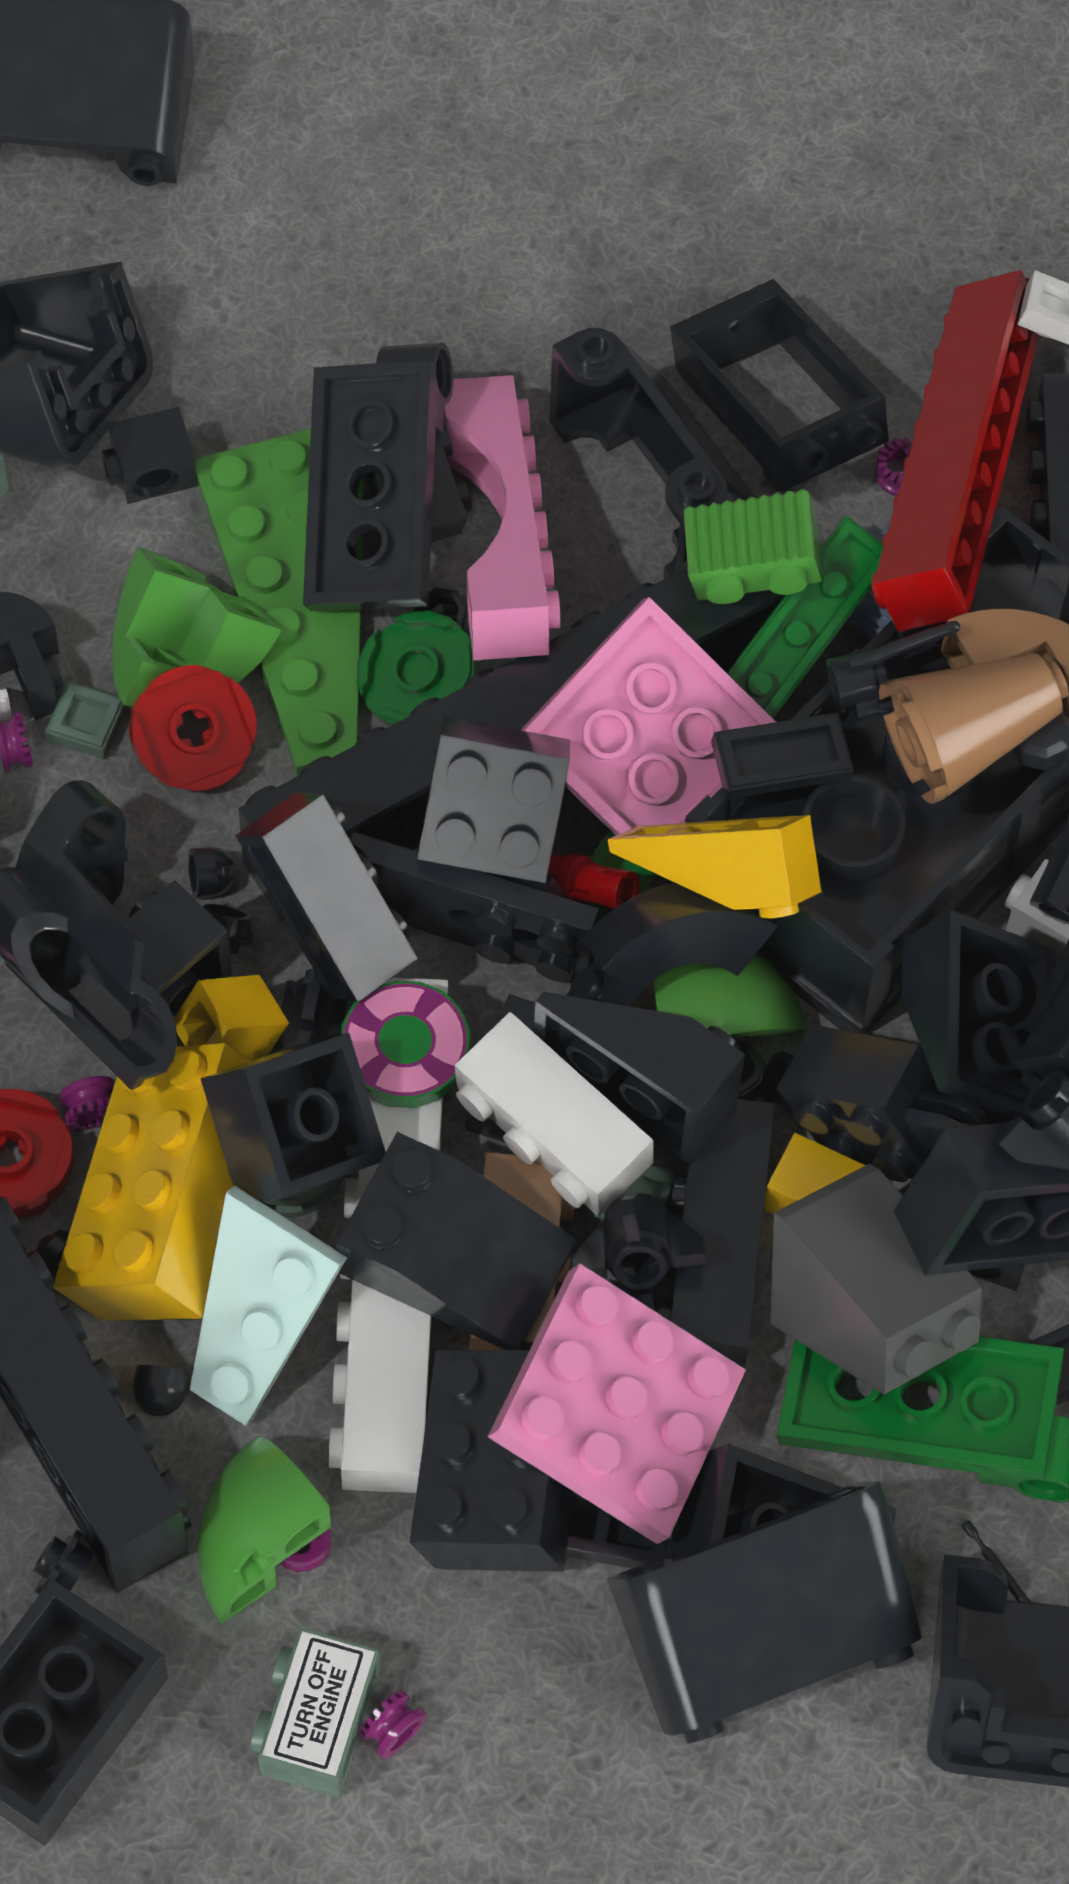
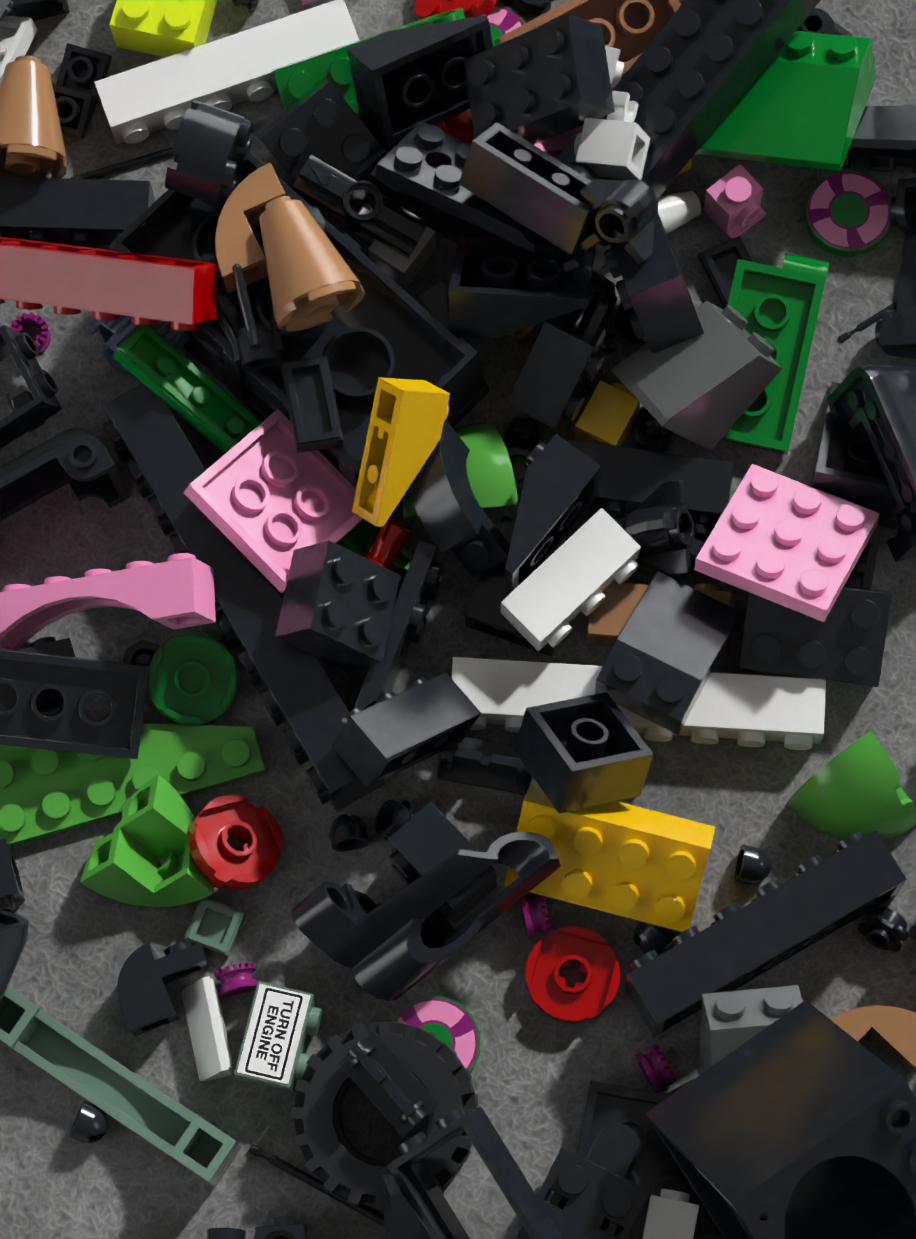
camera: 80 degrees left, 10 degrees up
yellow brick [174,975,289,1062] -> none
light aqua wing [190,1185,347,1426] -> none
tile [341,981,470,1108] -> none
bright green brick [684,489,823,604] -> none

